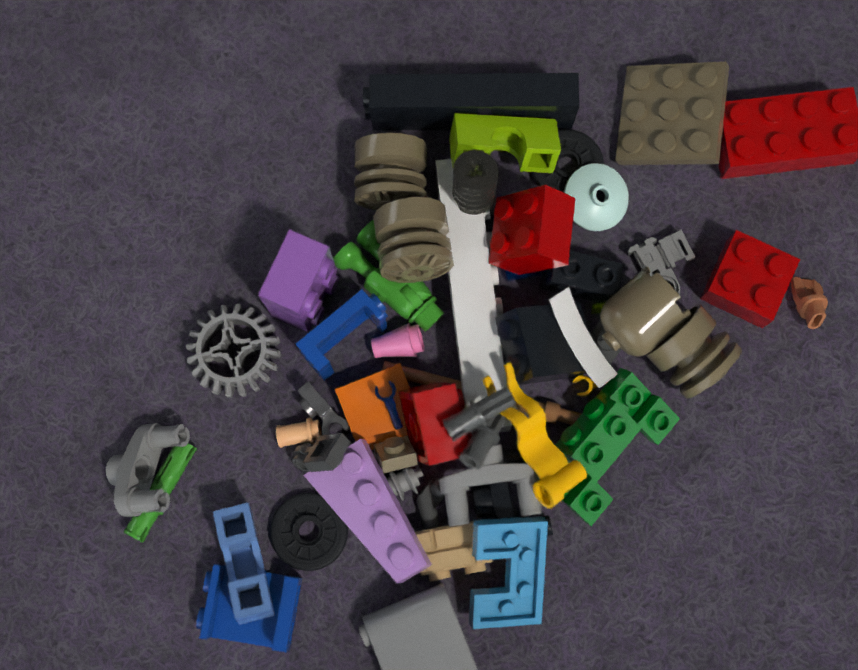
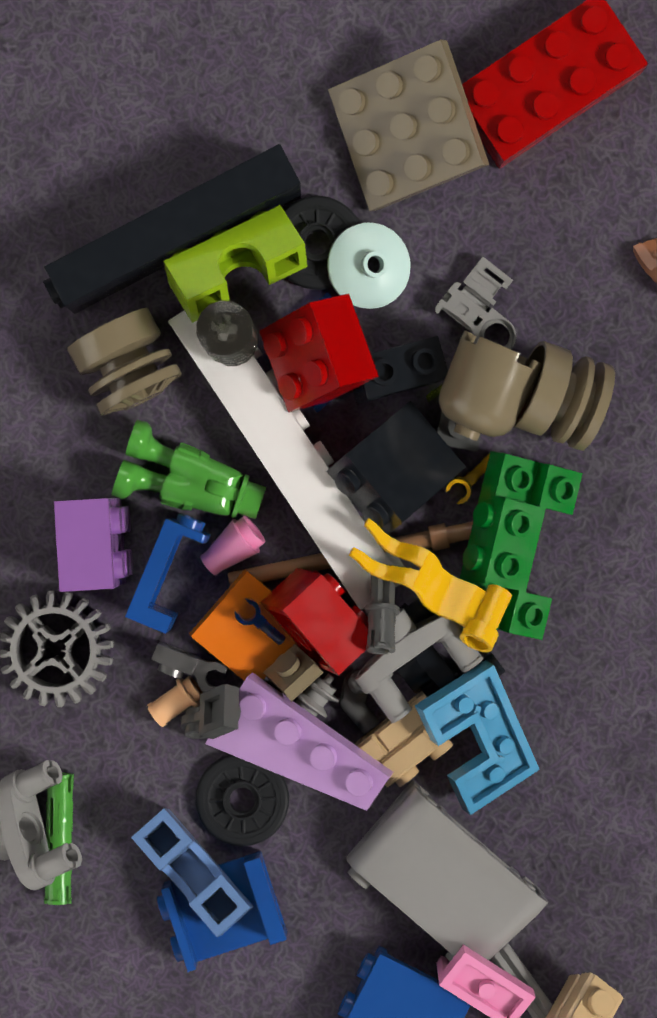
camera: 25 degrees left, 10 degrees up
dark tan wheel [373,197,454,283] -> none
dark grey axle [442,388,515,442] -> none
white sticker [549,287,618,388] -> none
red brick [700,230,801,328] -> none

